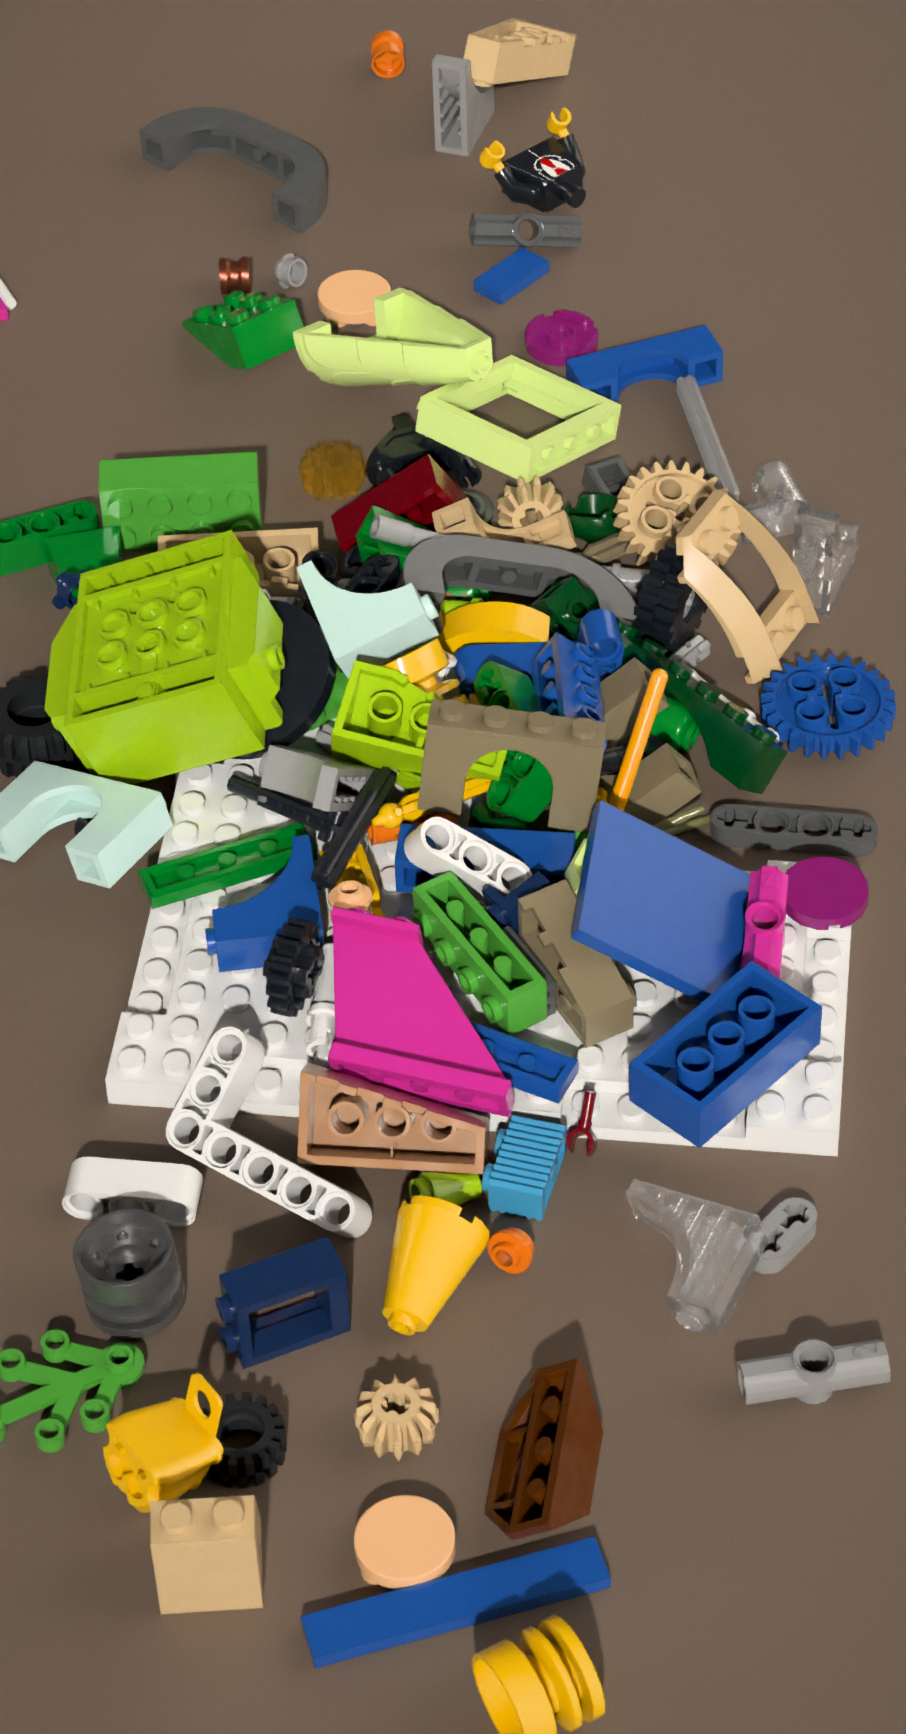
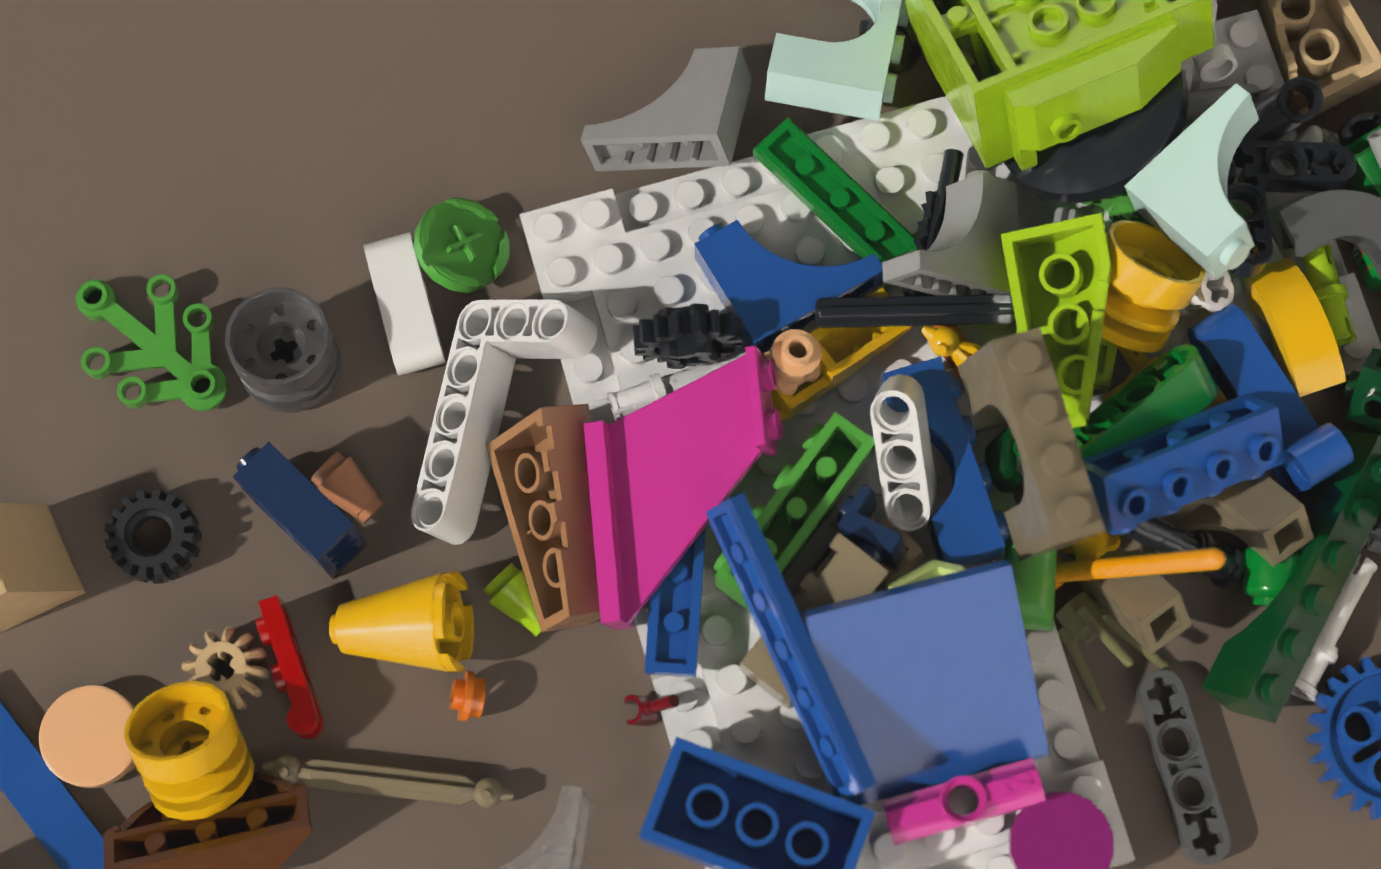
camera: 70 degrees right, 30 degrees up
yellow piece [103,1373,223,1513] -> none
dark azure brick [482,1115,567,1222] -> none
none -> yellow wheel [123,681,255,821]
none -> red plate [255,595,325,740]
none -> dark tan wheel [262,755,514,808]
none -> bright green tile [414,197,510,293]
none -> light grey arch [580,46,753,172]
none -> blue tile [706,492,878,798]

